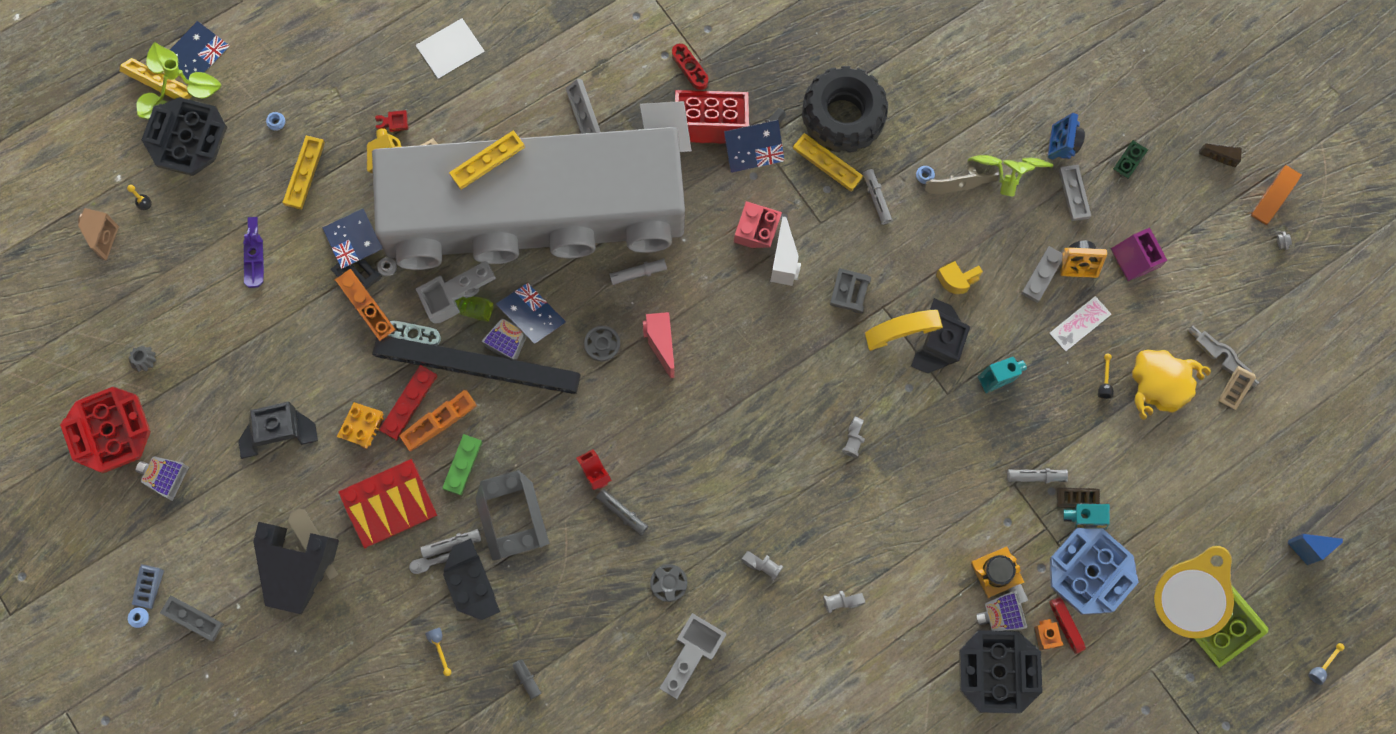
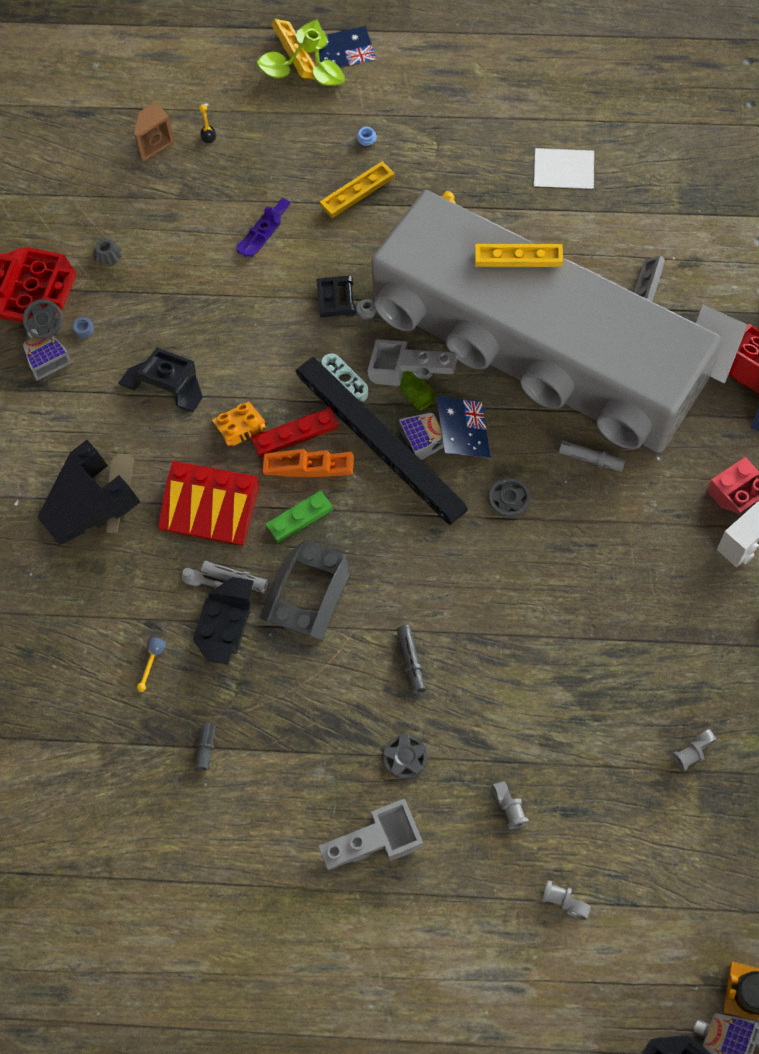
camera: 45 degrees right, 10 degrees down
black piece [141,97,227,176] -> none
dark blue sticker [322,209,383,269] -> none
orange slope [335,269,395,341] -> none
red plate [375,110,409,132] -> none
red brick [576,449,612,490] -> none
coral slope [643,312,674,378] -> none
none -> dark grey wheel [23,299,63,339]
none -> sand blue tile [72,317,94,338]

